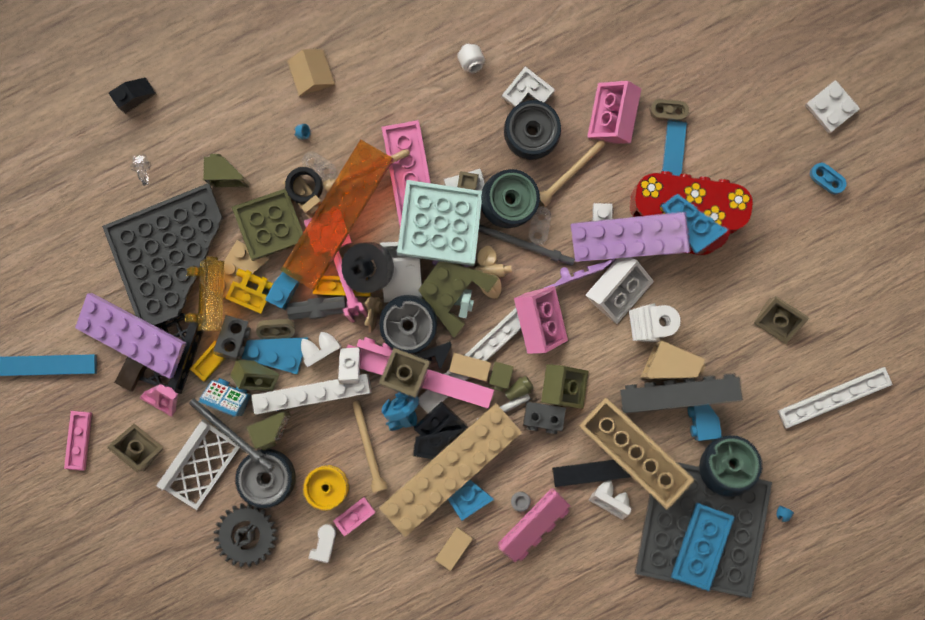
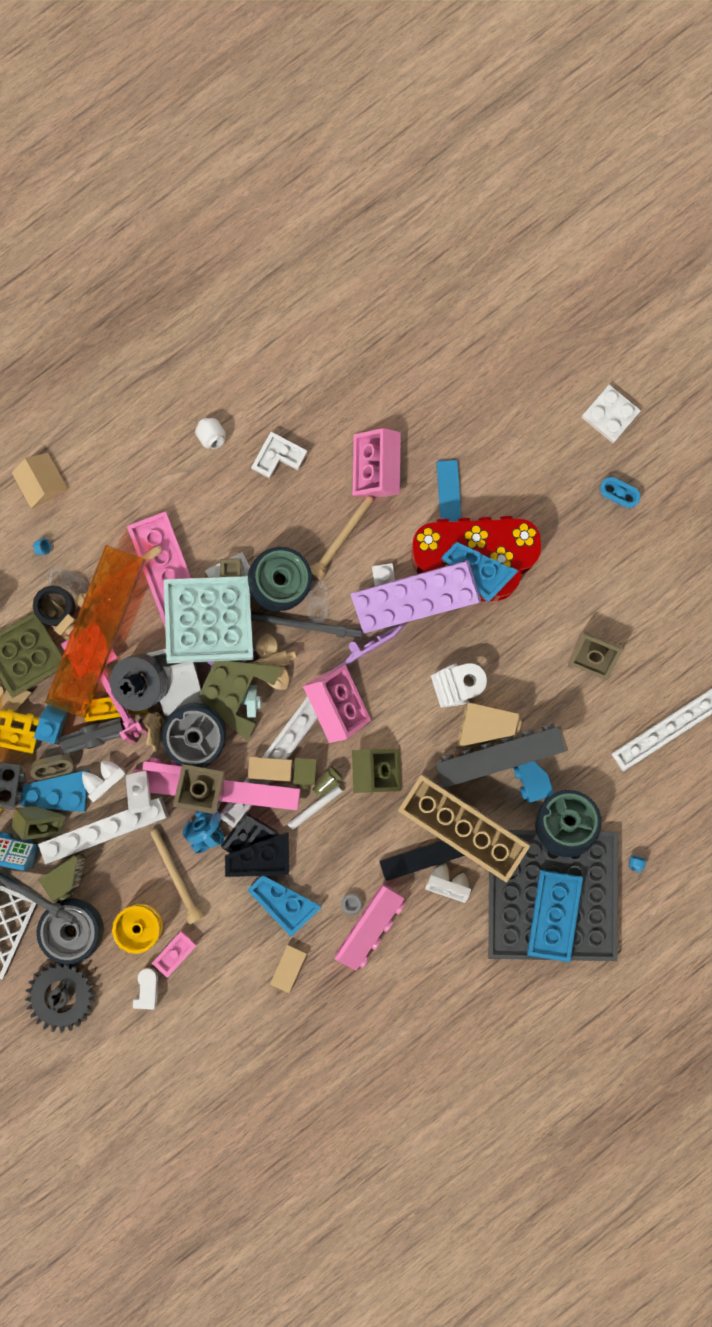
camera: 10 degrees left, 0 degrees up
tan plate [379,403,522,537] -> none
black slope [414,342,452,370] -> none
dark grey wheel [504,100,561,160] -> none
dark grey brick [523,402,566,434] -> none
white slope [586,257,654,324] -> none
dark tan plate [650,99,689,121] -> none

